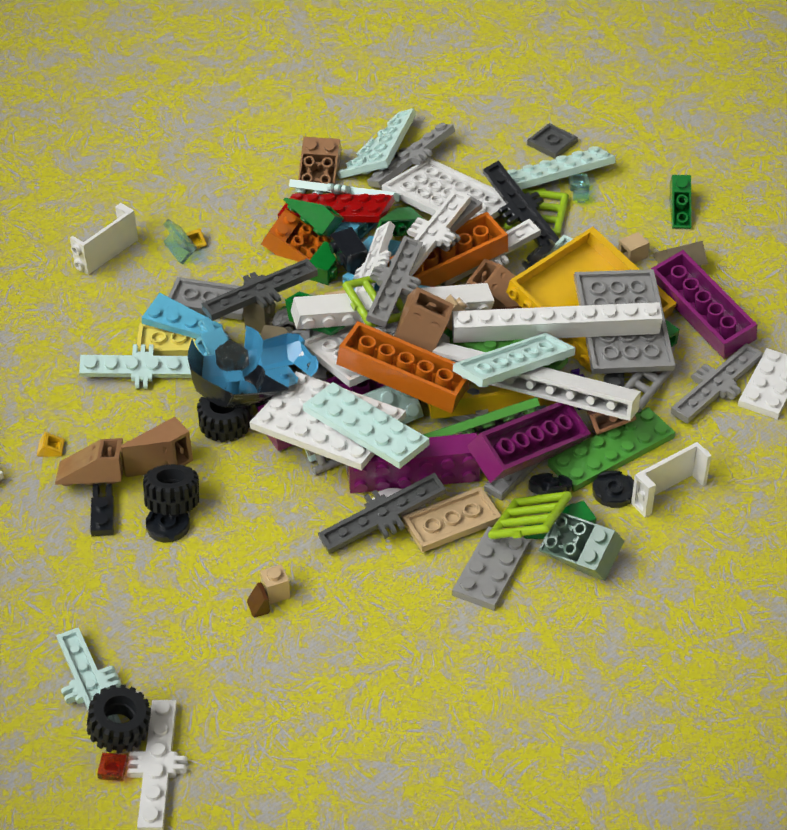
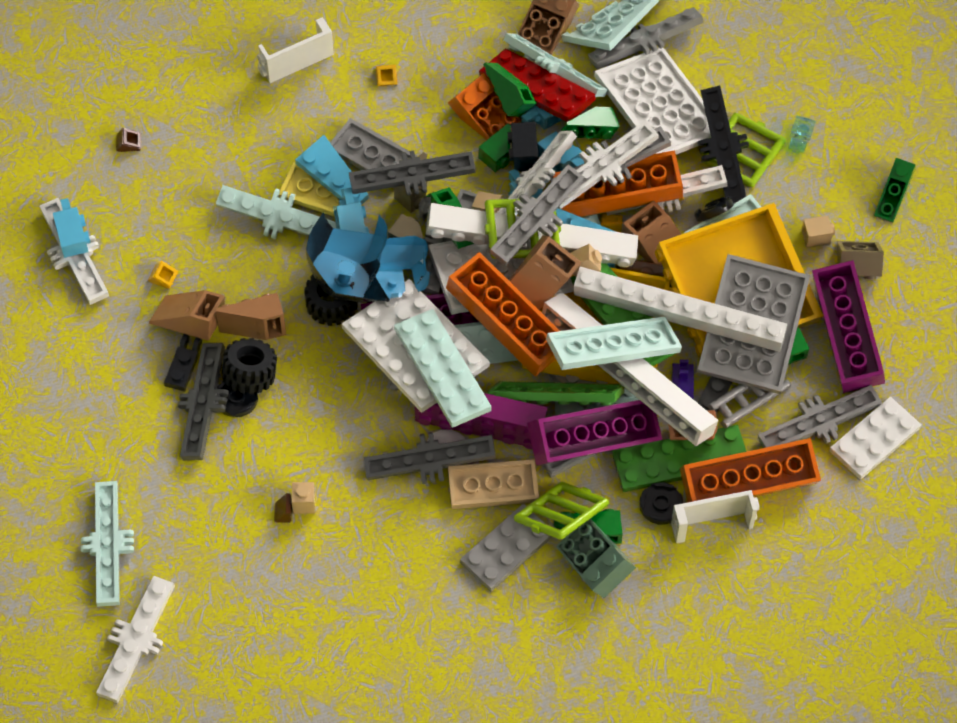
camera: 20 degrees right, 15 degrees up
black tyre [87,685,151,753] -> none
clear red plate [97,753,128,781] -> none
clear light blue panel [163,219,197,264] -> none
clear smoke brick [215,339,249,371] -> none
light aqua plate [507,146,616,190] -> none
dark grey tile [527,123,578,159] -> none
black tile [529,473,572,495] -> none
none -> dark grey hinge [178,343,229,460]
none -> orange brick [680,438,821,502]

